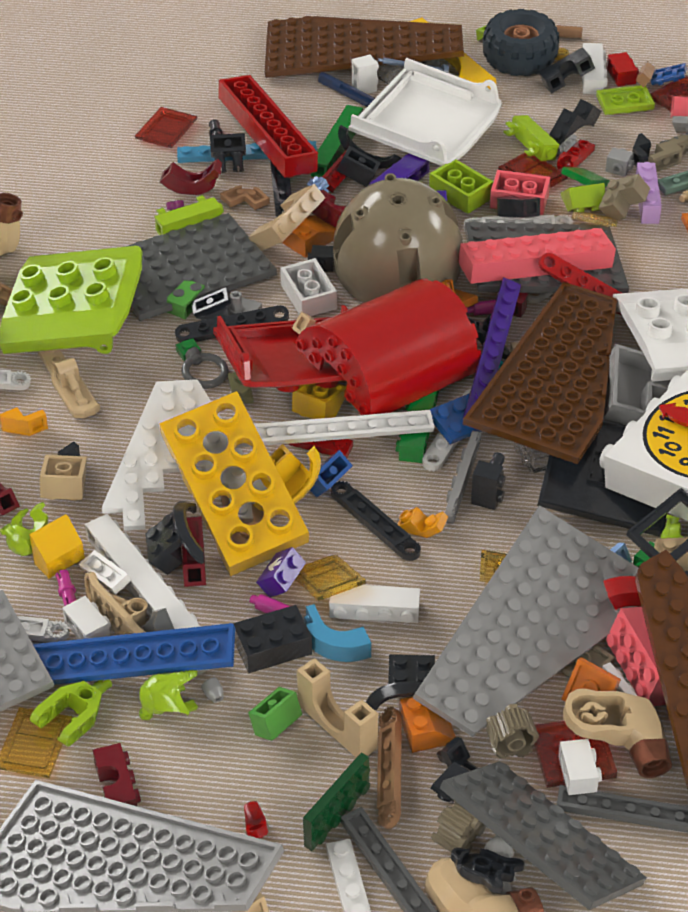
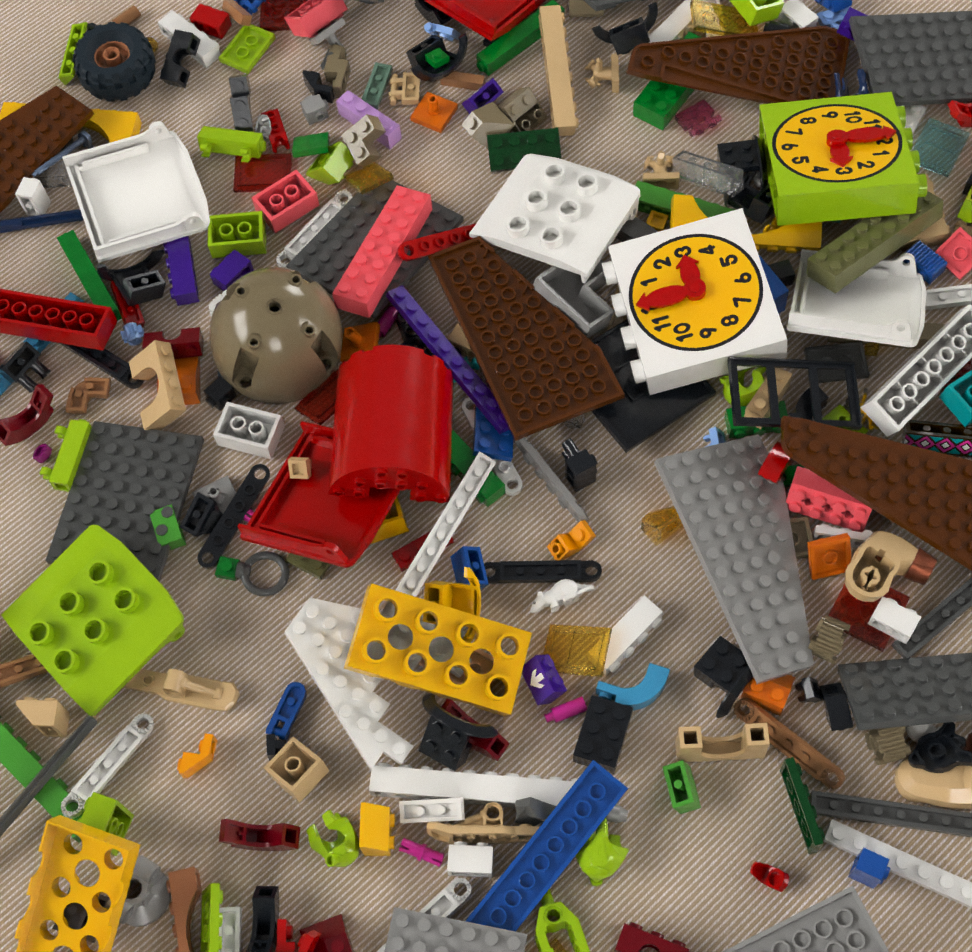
camera: 45 degrees left, 20 degrees up
black slope [497,196,540,218] -> none
none -> blue plate [266,682,307,741]
none -> white animal [530,579,595,613]
none -> blue brick [848,847,891,889]

